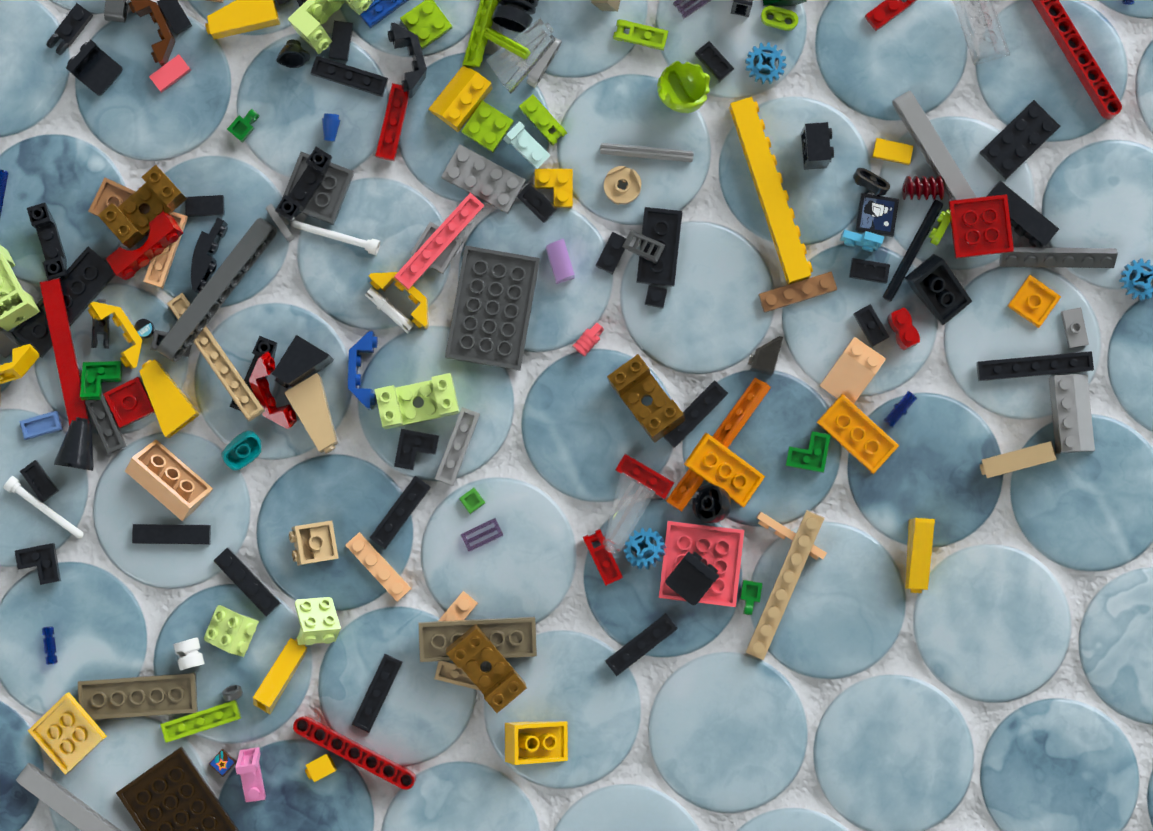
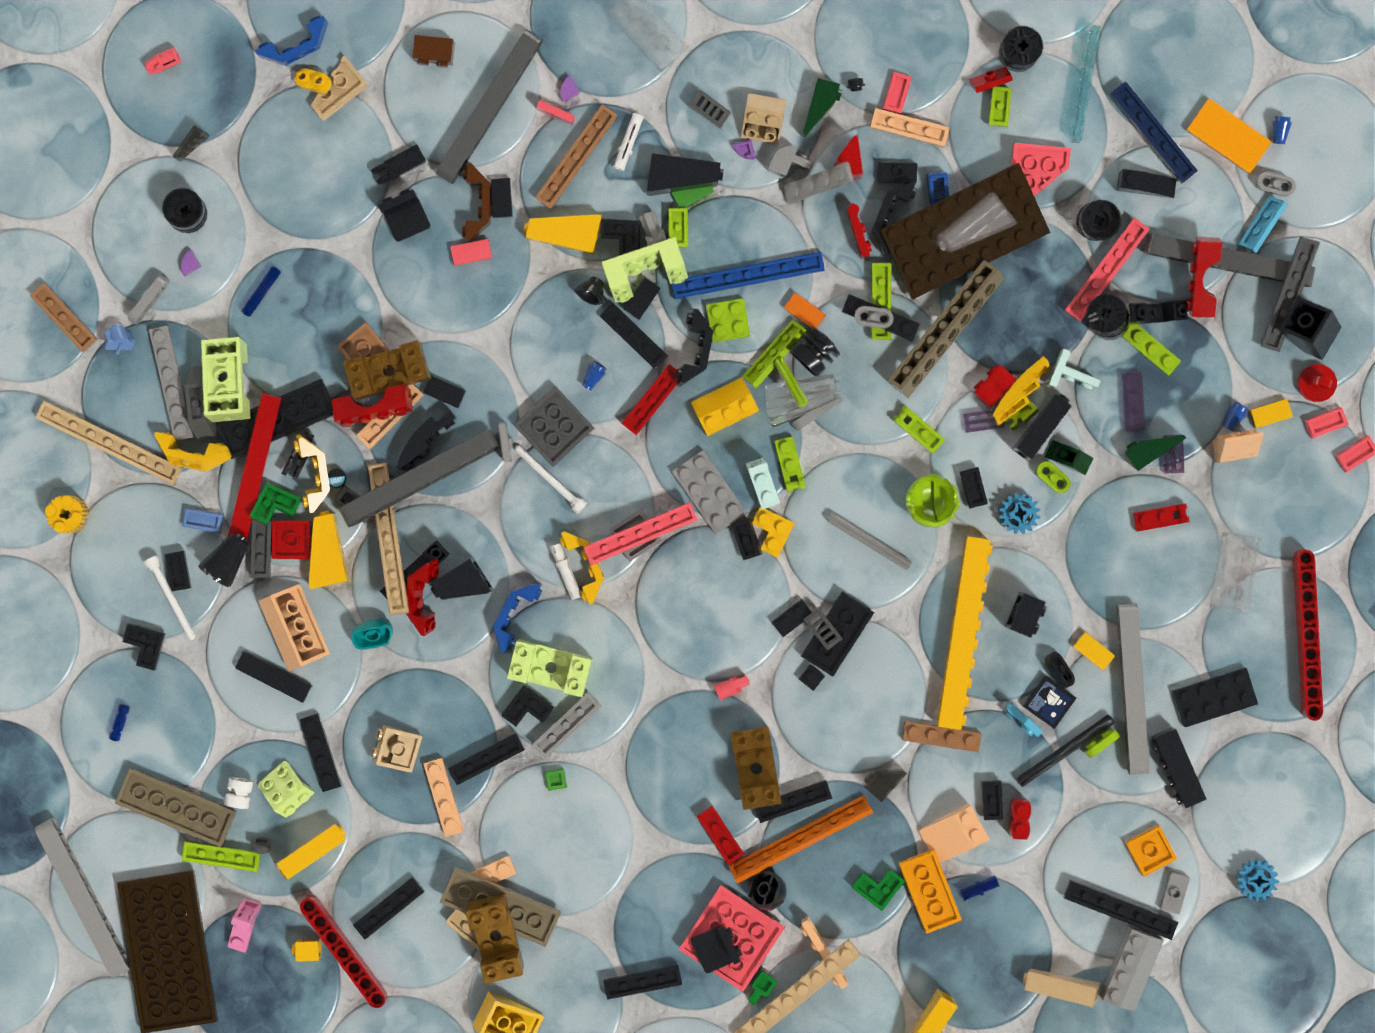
camera: 30 degrees right, 5 degrees up
black slope [27,202,67,281] -> none
yellow plate [28,692,107,775] -> none
tile [209,749,237,777] -> none
green plate [227,109,260,143] -> none
black slope [275,147,332,221] -> none
tan slope [284,373,338,453] -> none
yellowish green bracket [295,597,341,645] -> none
dark grey plate [445,245,540,371] -> none
lime plate [461,100,514,153] -> none
clear purple tile [461,518,503,552] -> none
lavender brick [546,239,575,284] -> none
red plate [583,529,623,586] -> none
clear slope [602,472,655,554] -> none
tan plate [604,166,641,205] -> none
dark azure gear [624,528,666,570] -> none
light orange tile [684,433,765,508] -> none
black plate [849,258,890,284] -> none
dark red piece [902,176,944,200] -> none
black slope [905,254,972,325] -> none
red plate [948,194,1014,259] -> none
dark grey plate [999,247,1118,268] -> none

